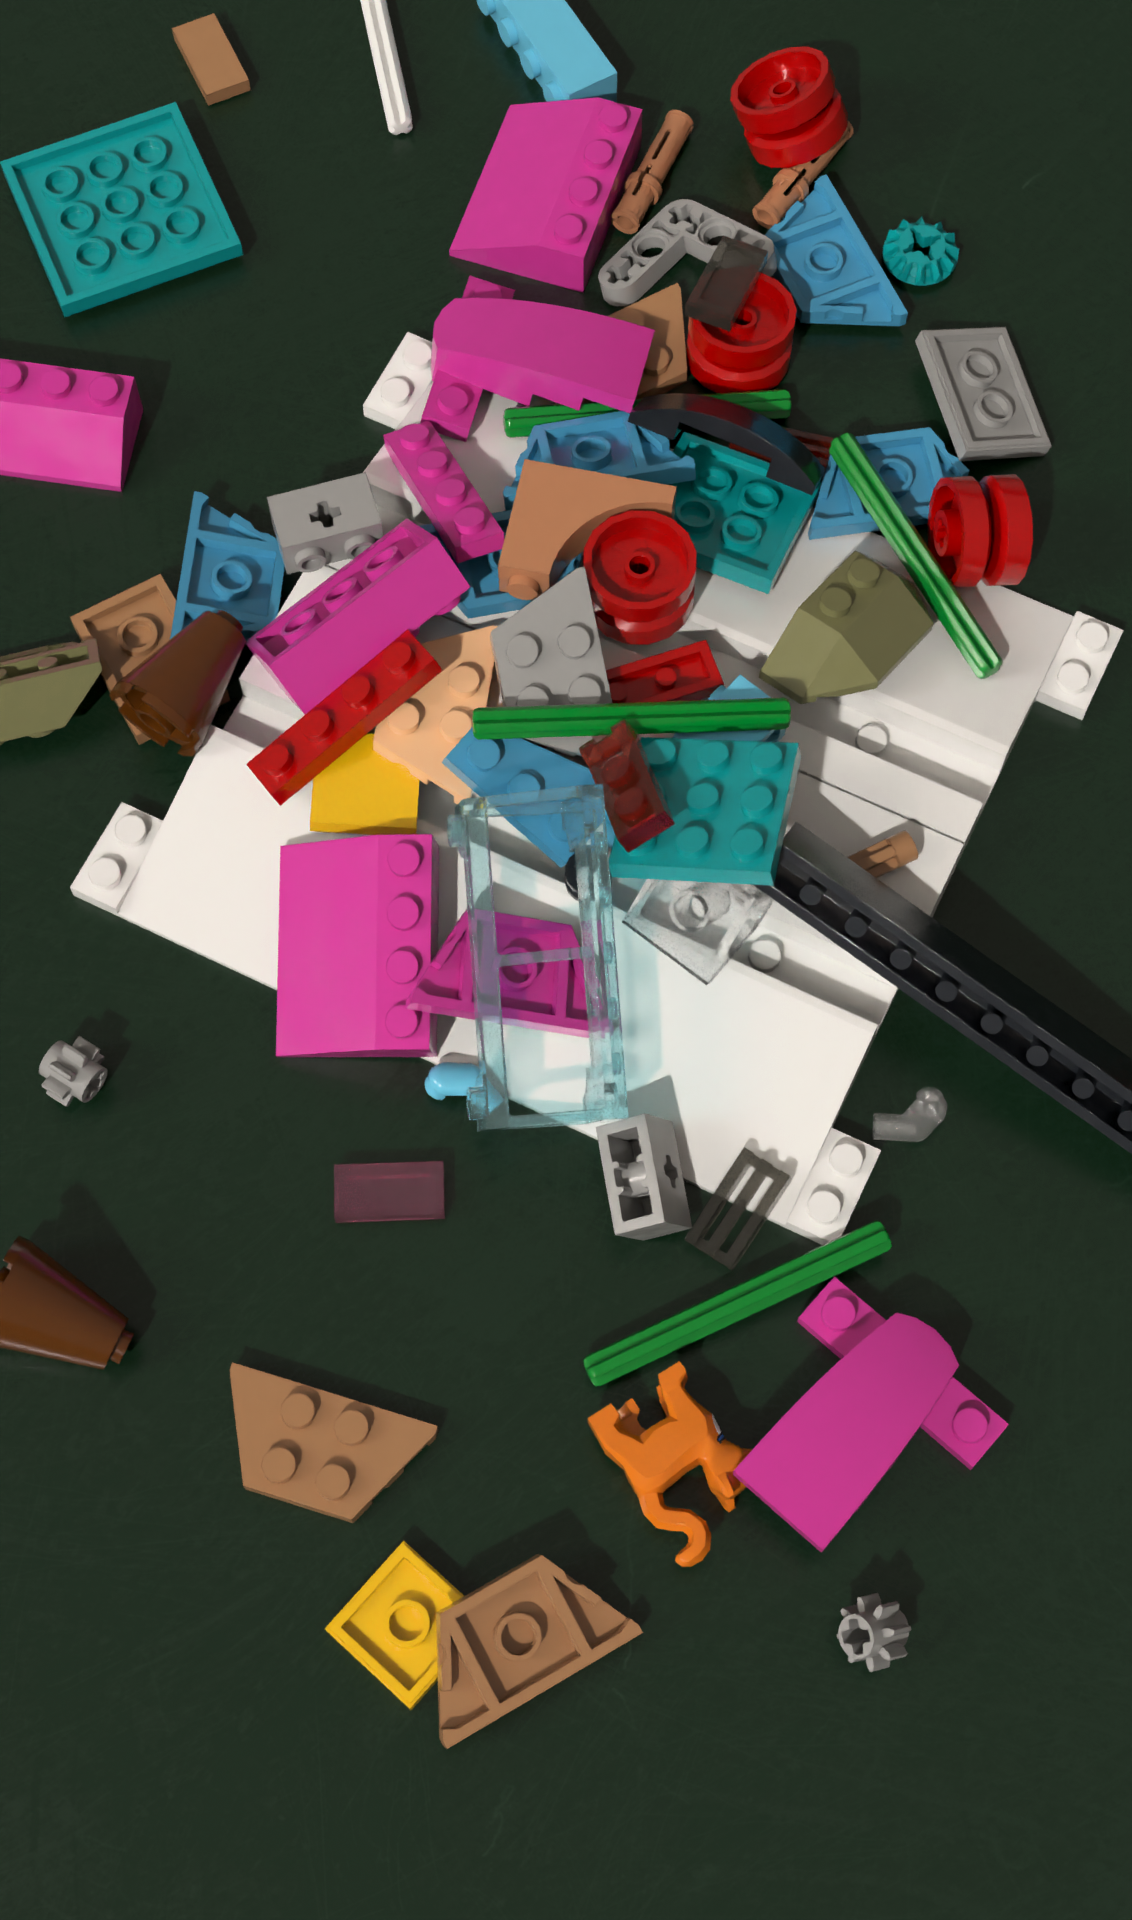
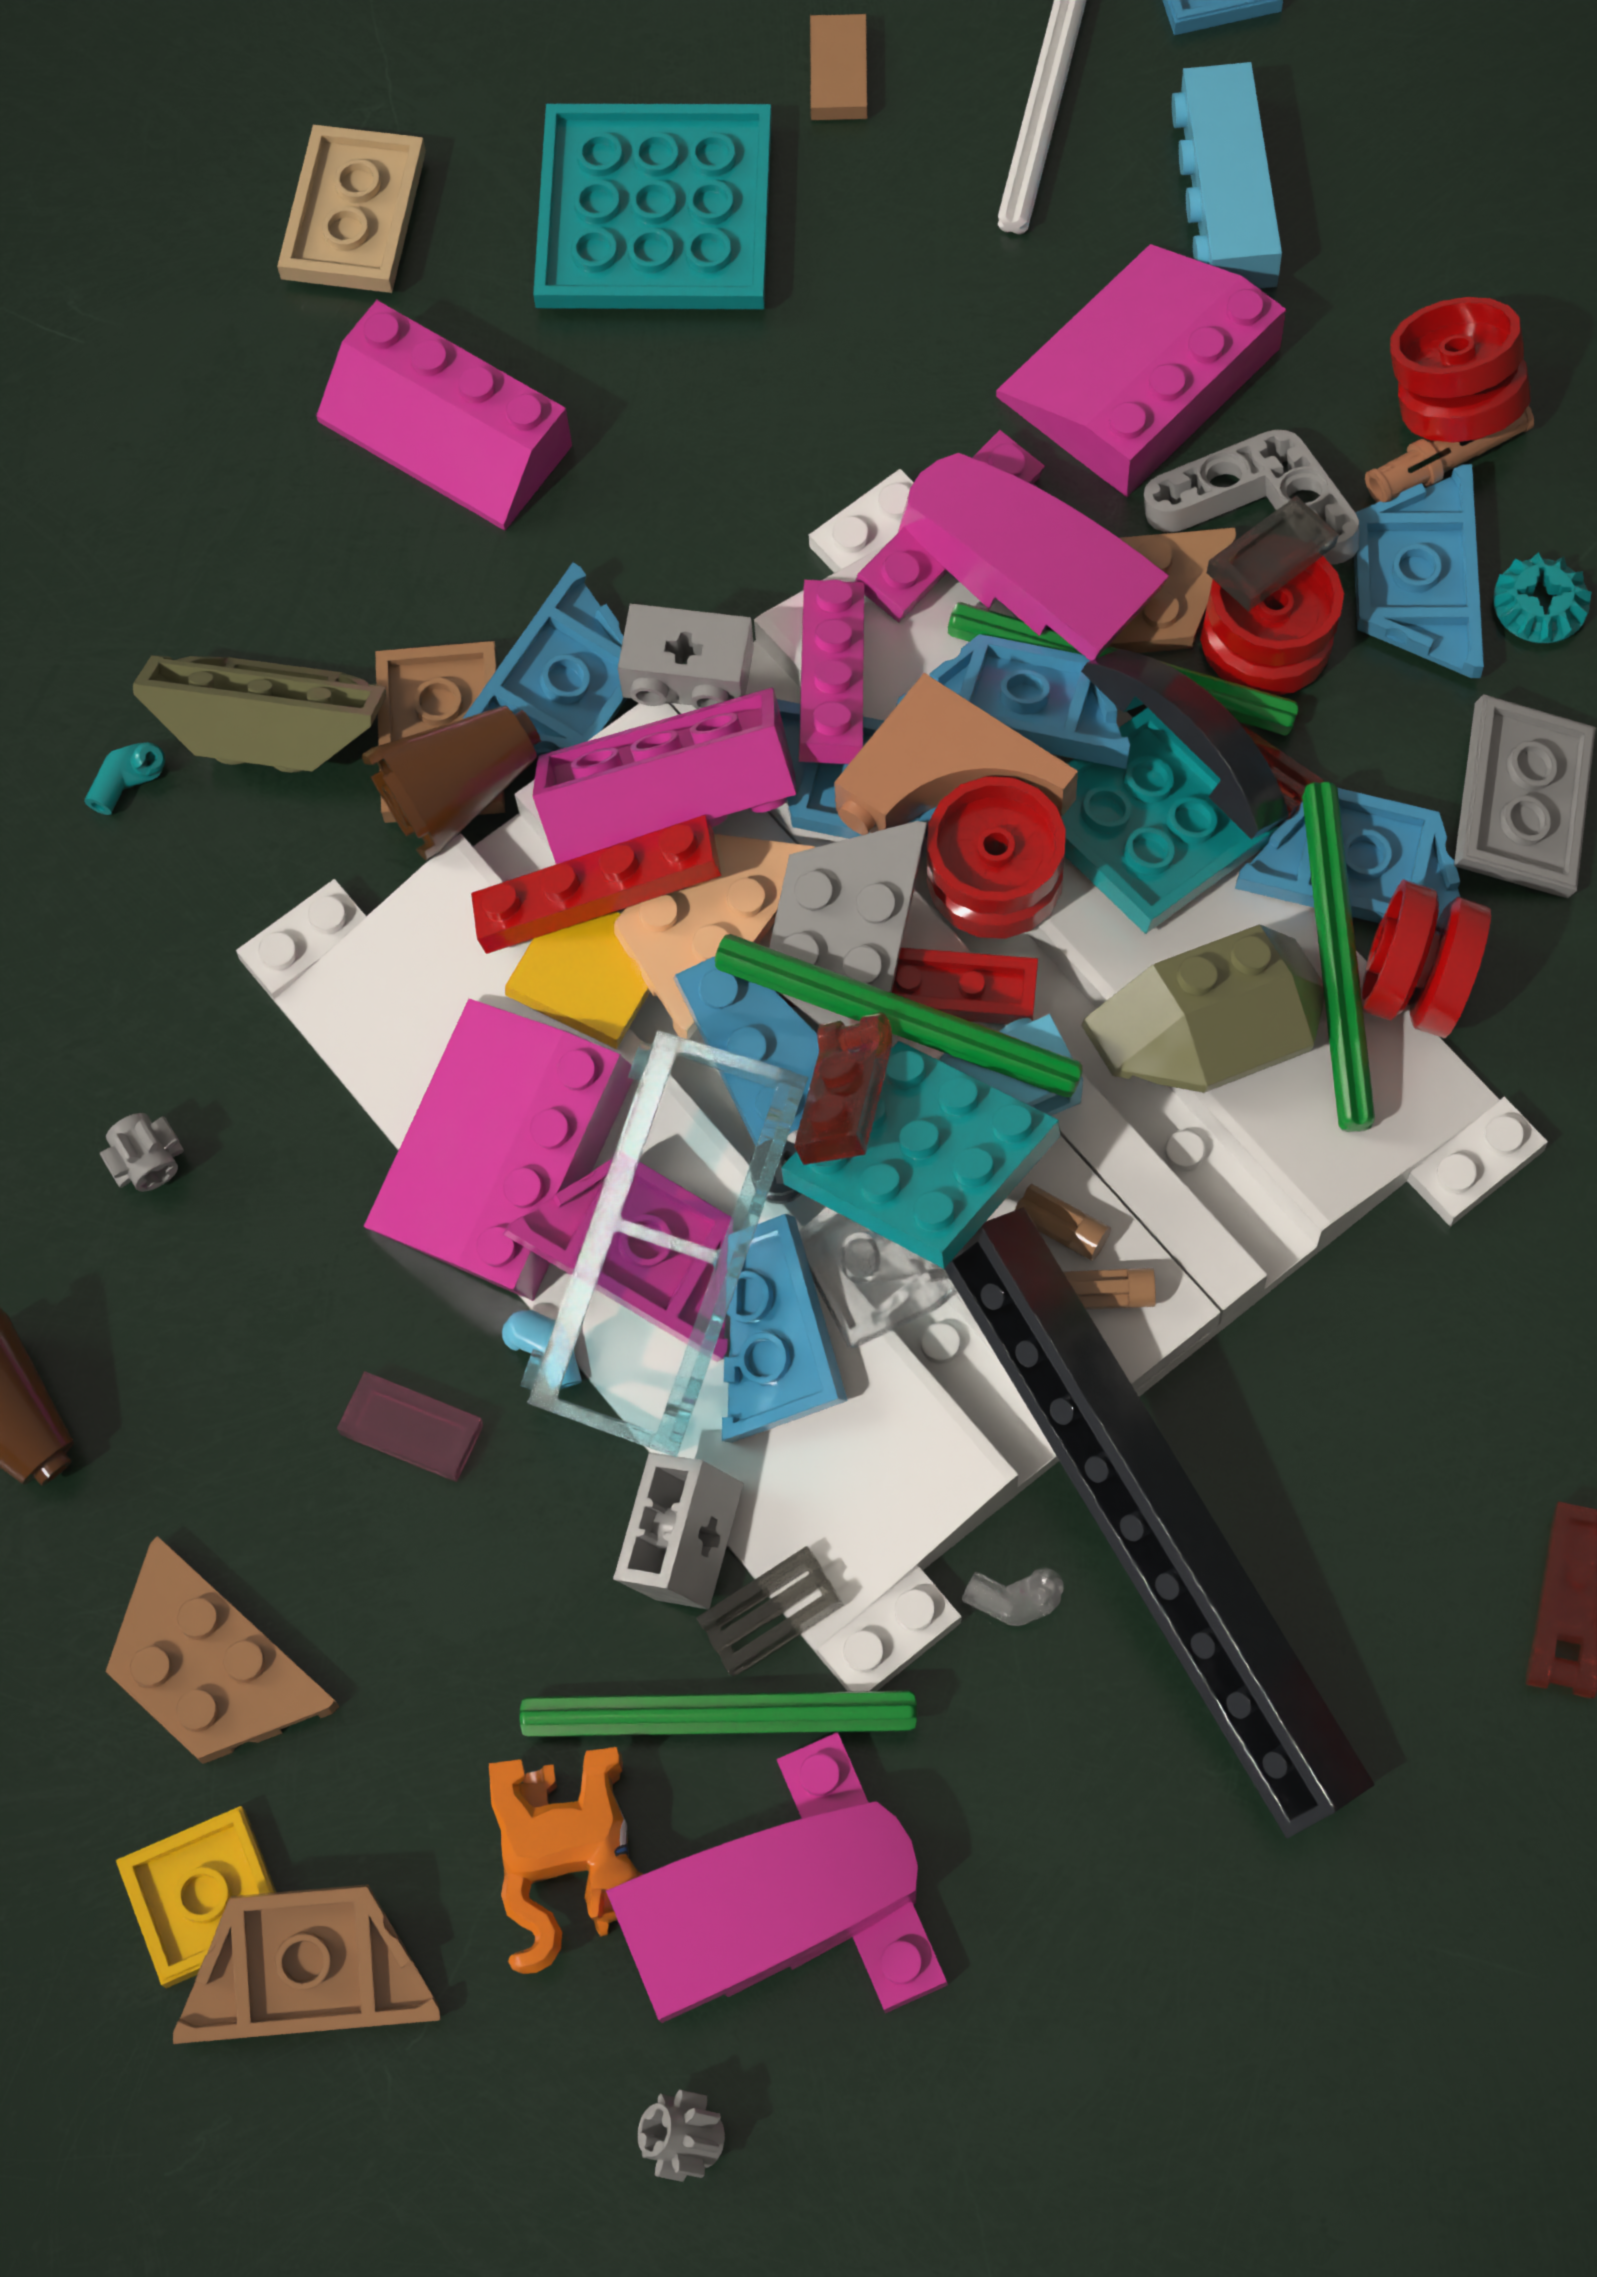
camera: 30 degrees right, 0 degrees up
nougat pin [611,110,694,234] -> none
none -> dark azure wing [722,1214,848,1443]
none -> medium nougat piece [1015,1184,1111,1261]

